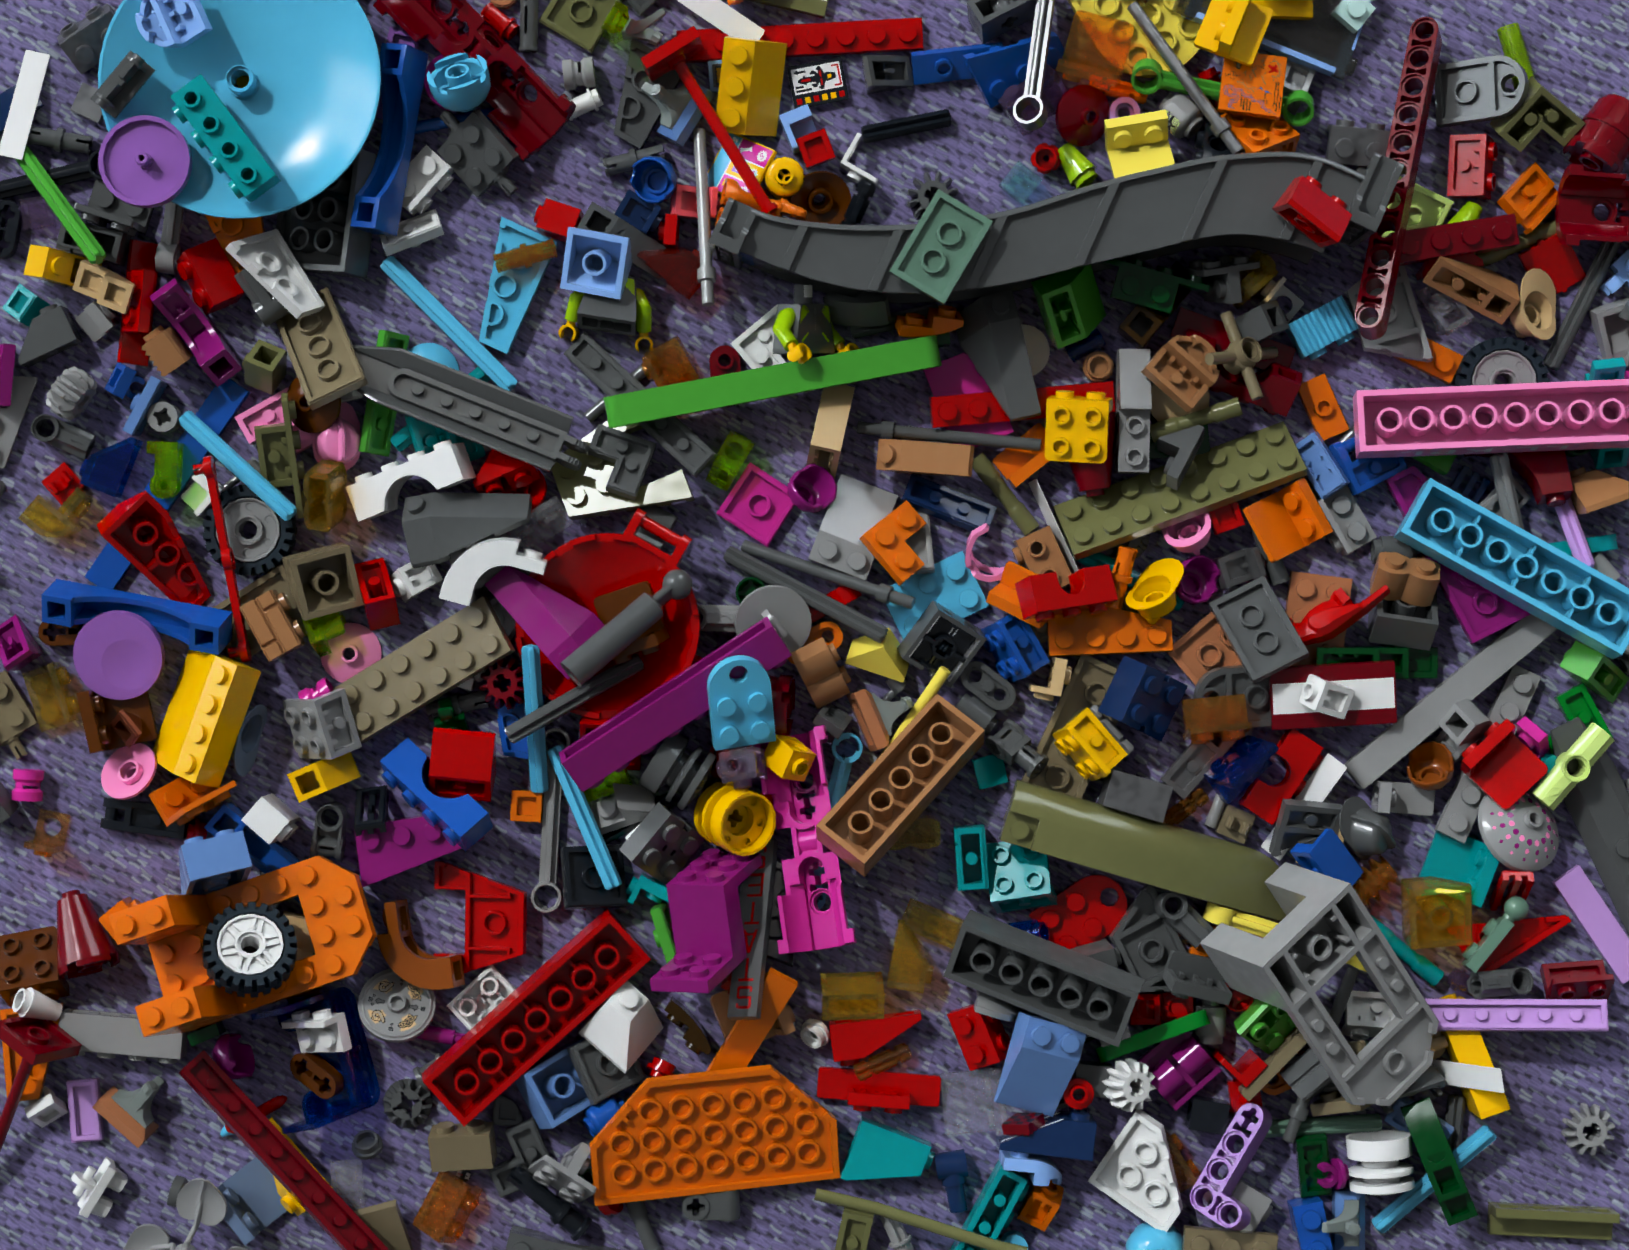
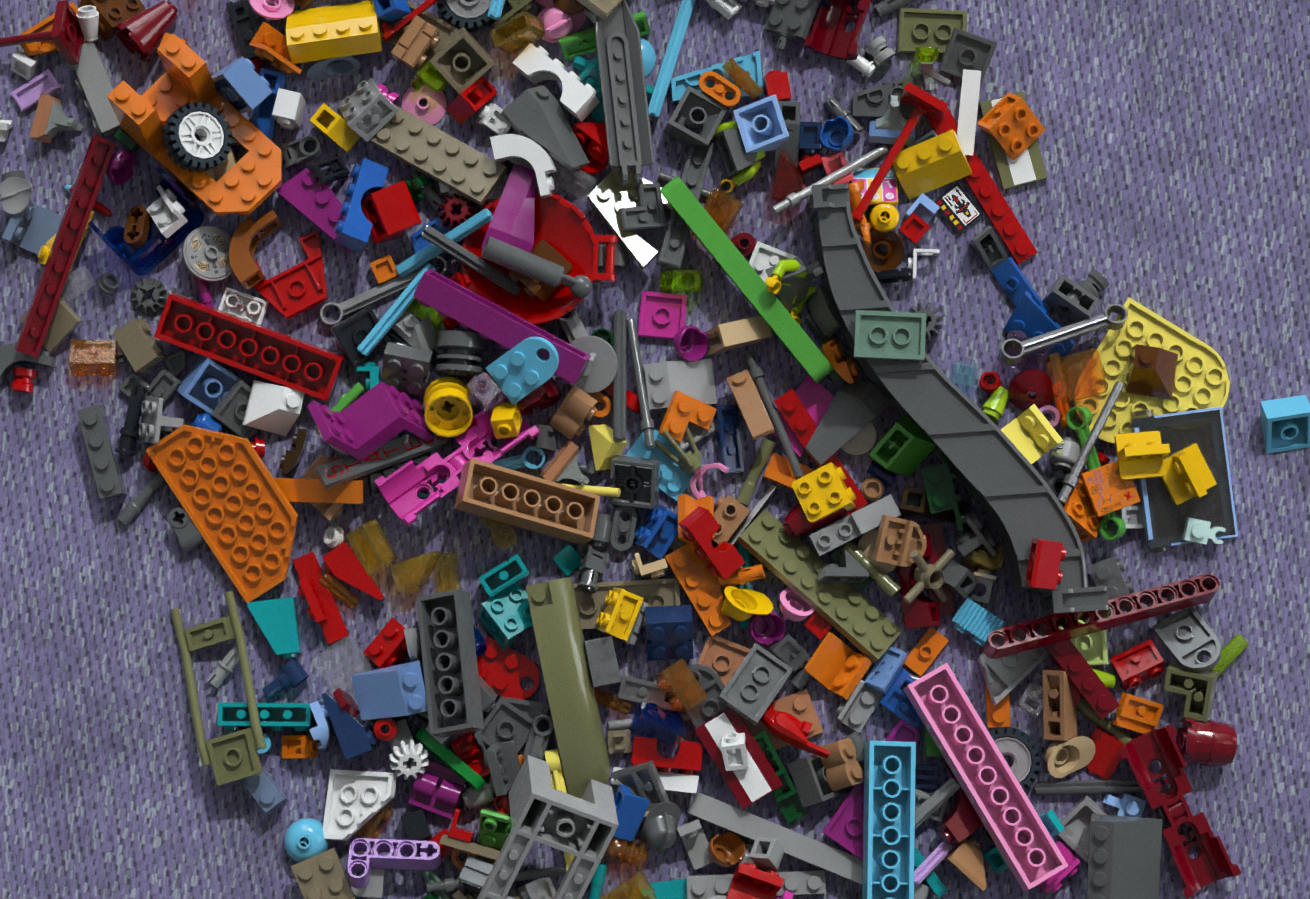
camera: 70 degrees right, 5 degrees down
black axle [861,109,952,143] -> none
none -> olive plant [655,426,703,474]
none -> dark grey slope [663,86,728,147]
none -> orange plate [699,71,741,108]

